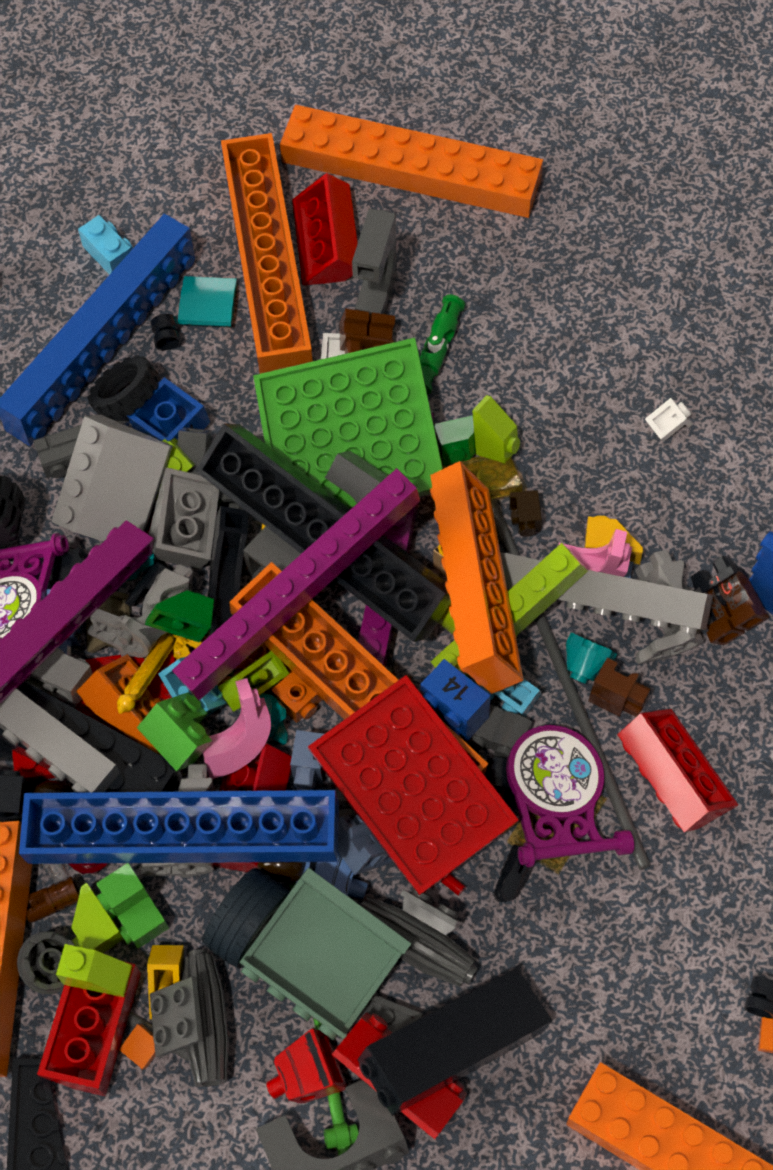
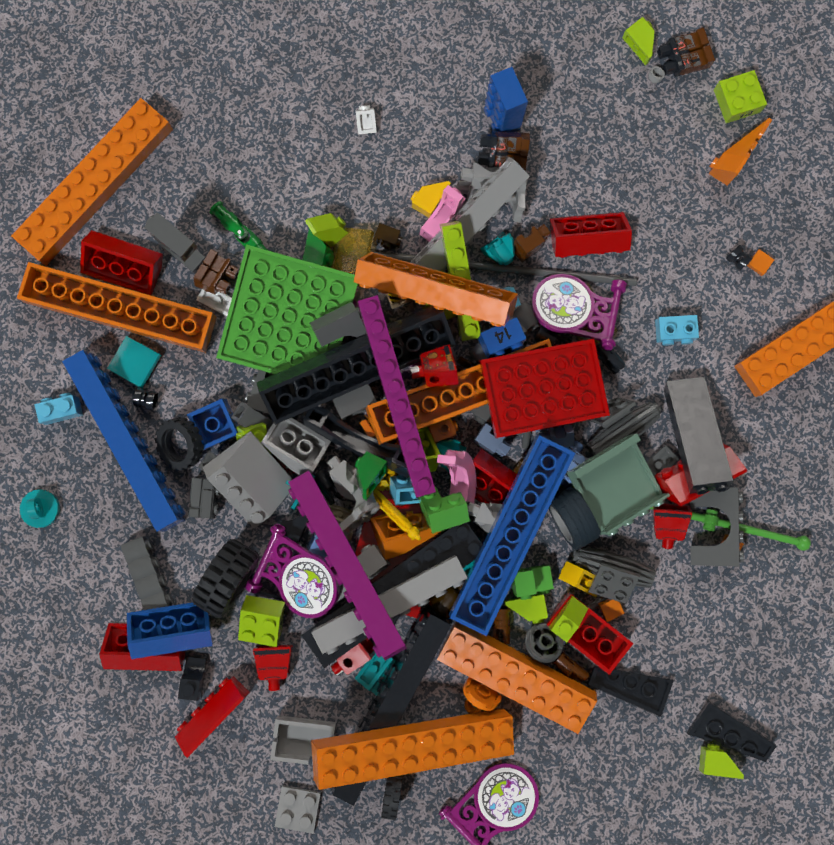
camera: 70 degrees left, 20 degrees up
none -> red torso [410,344,459,387]
none -> reddish brown hinge [552,650,589,683]
none -> medium azure brick [655,315,699,346]

